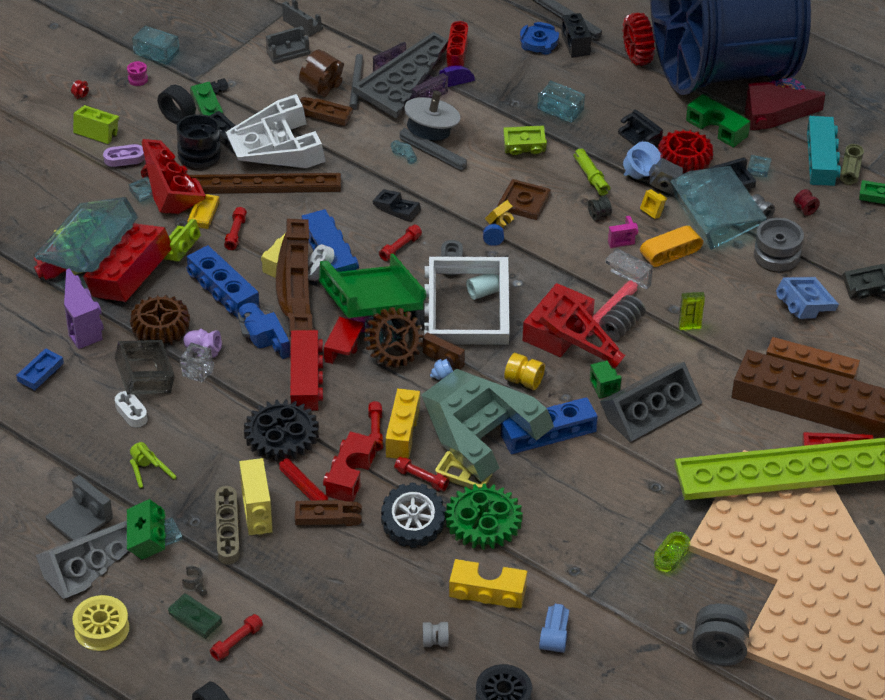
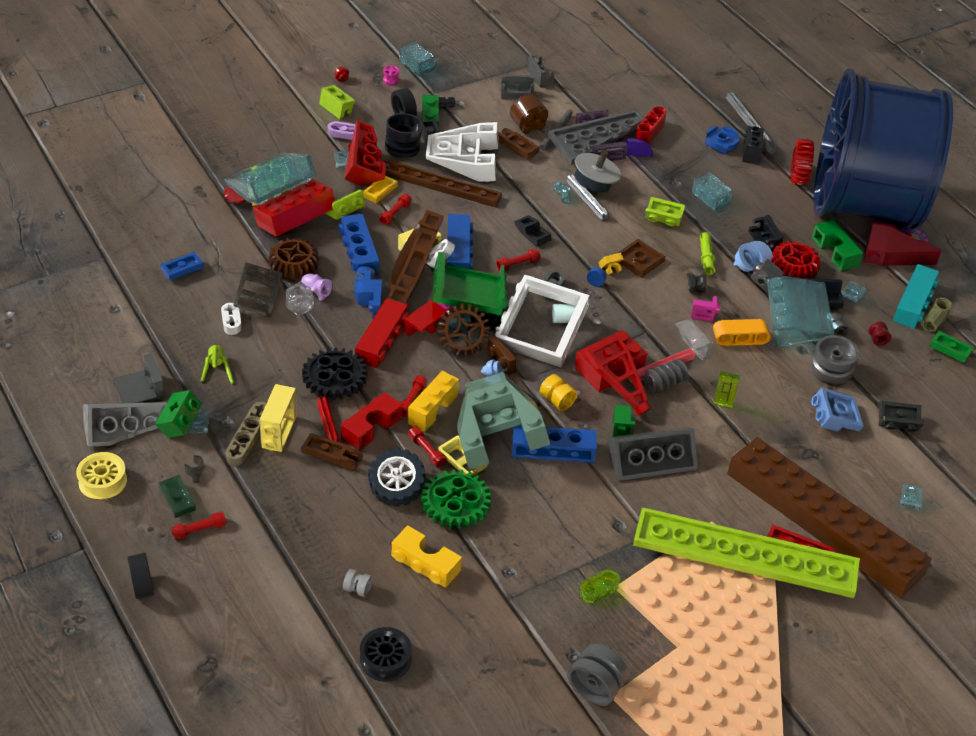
camera: 20 degrees right, 0 degrees up
medium lavender slope [64,269,104,349] -> none
medium blue piece [539,604,569,653] -> none
yellow tile [640,189,667,219] -> none
dark orange brick [766,337,860,380] -> none

